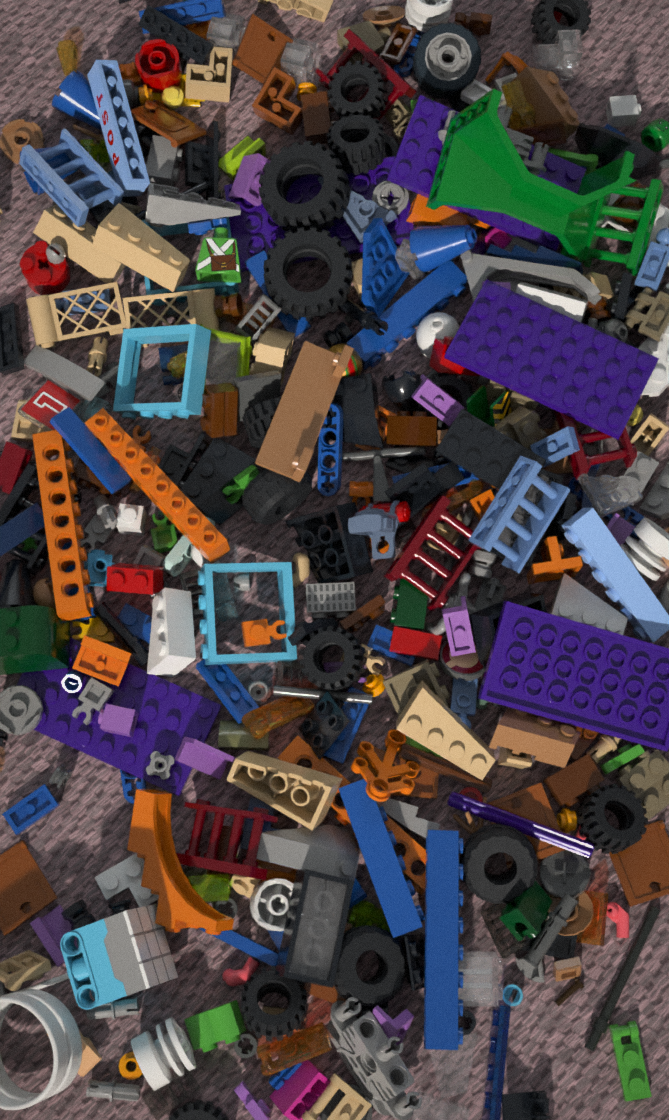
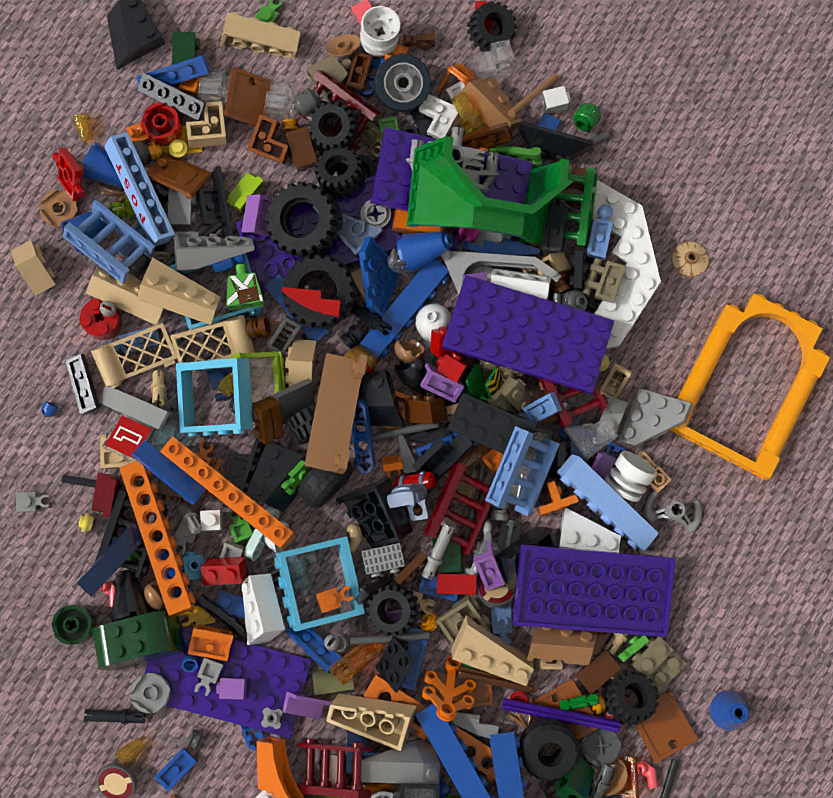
camera: 10 degrees left, 5 degrees up
none -> red plate [52,148,86,201]
none -> red slope [282,287,341,318]
none -> dark grey head [293,88,322,117]
none -> light grey hinge [324,634,340,651]
none -> medium nougat hair [394,337,425,364]
none -> light grey pin [422,522,456,580]
none -> red brick [436,352,469,383]
none -> medium nougat bar [509,73,559,116]
none -> black hinge [542,199,568,253]
none -> green axle [560,694,599,710]

